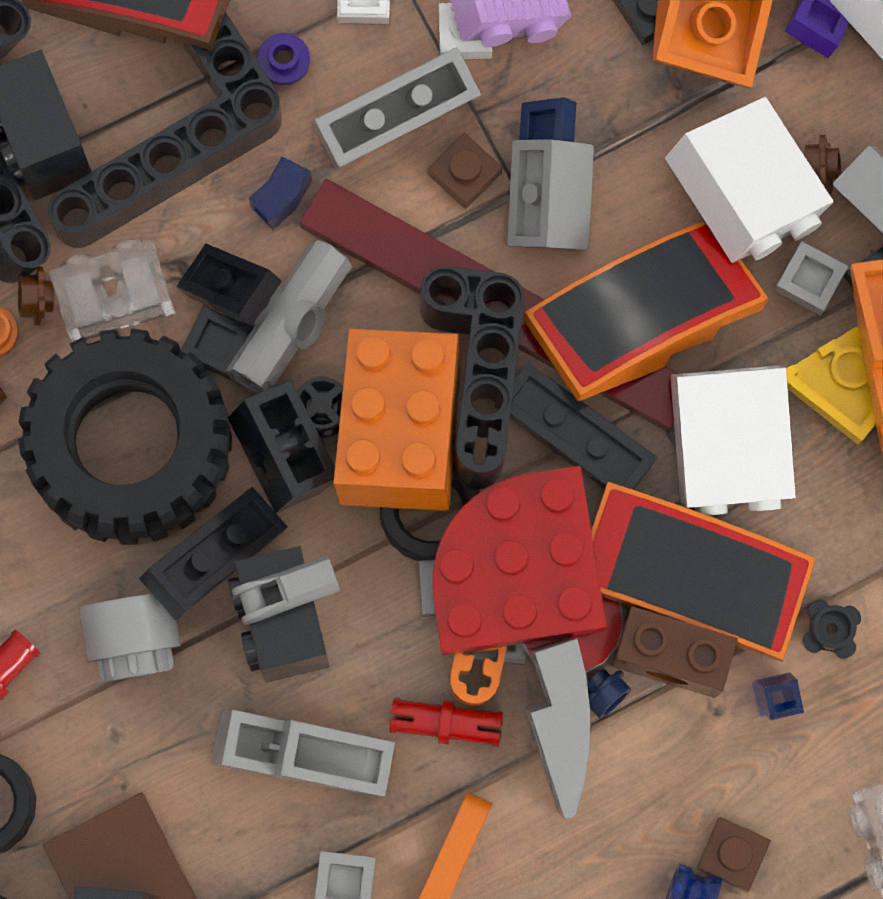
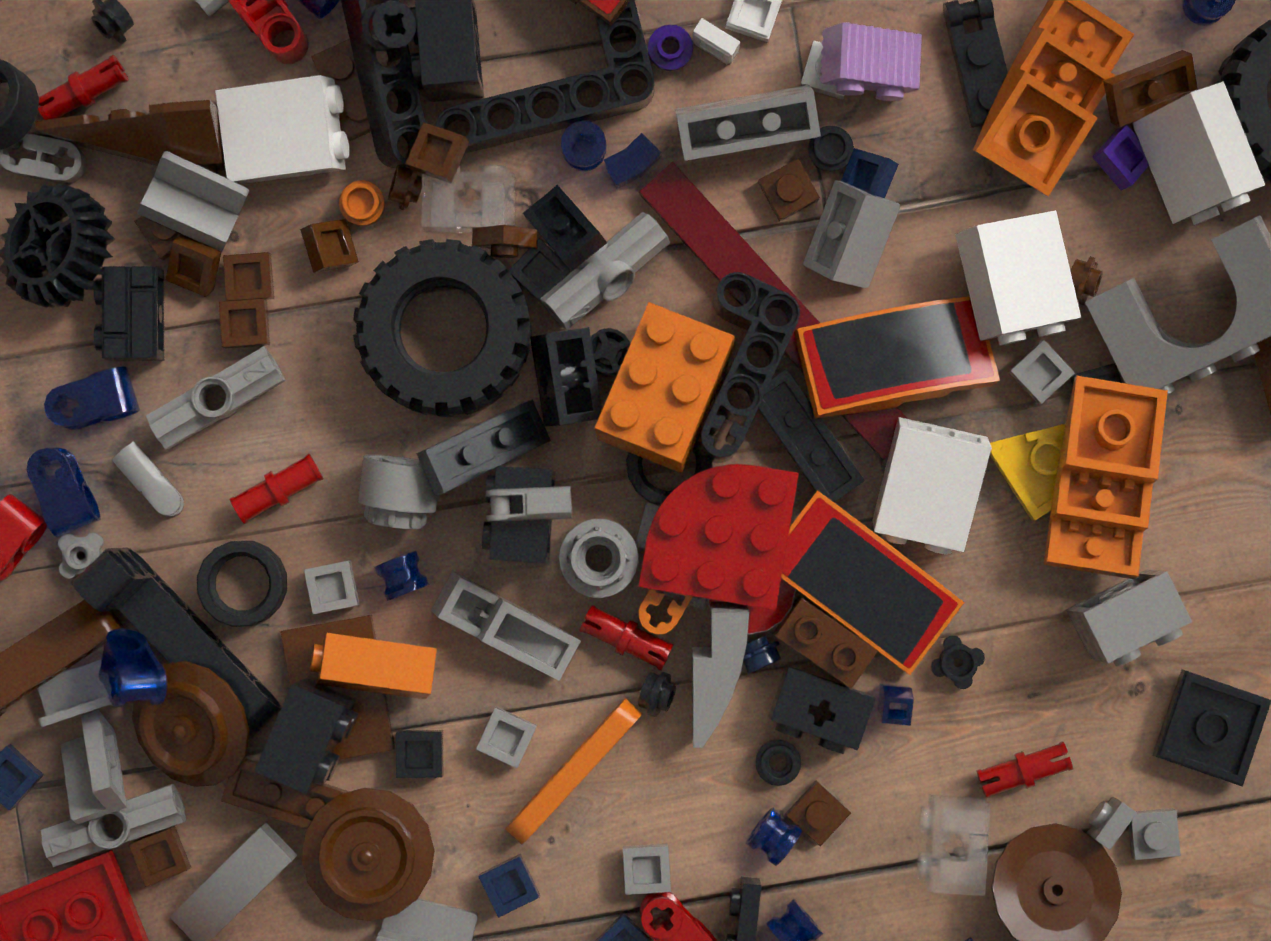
camera: 25 degrees right, 10 degrees up
none -> light grey plate [304,560,360,614]
none -> orange brick [310,633,437,699]
none -> clear blue wheel [374,551,430,601]
none -> reddish brown plate [405,122,469,184]
none -> reddish brown plate [472,225,537,258]
none -> light grey piece [559,519,638,598]
none -> clear blue wheel [561,121,607,172]
none -> black plate [638,672,676,717]
none -> white tile [692,18,740,65]
none -> black plate [755,739,801,786]
none -> black brick [768,665,876,754]
none -> black plate [808,126,854,172]

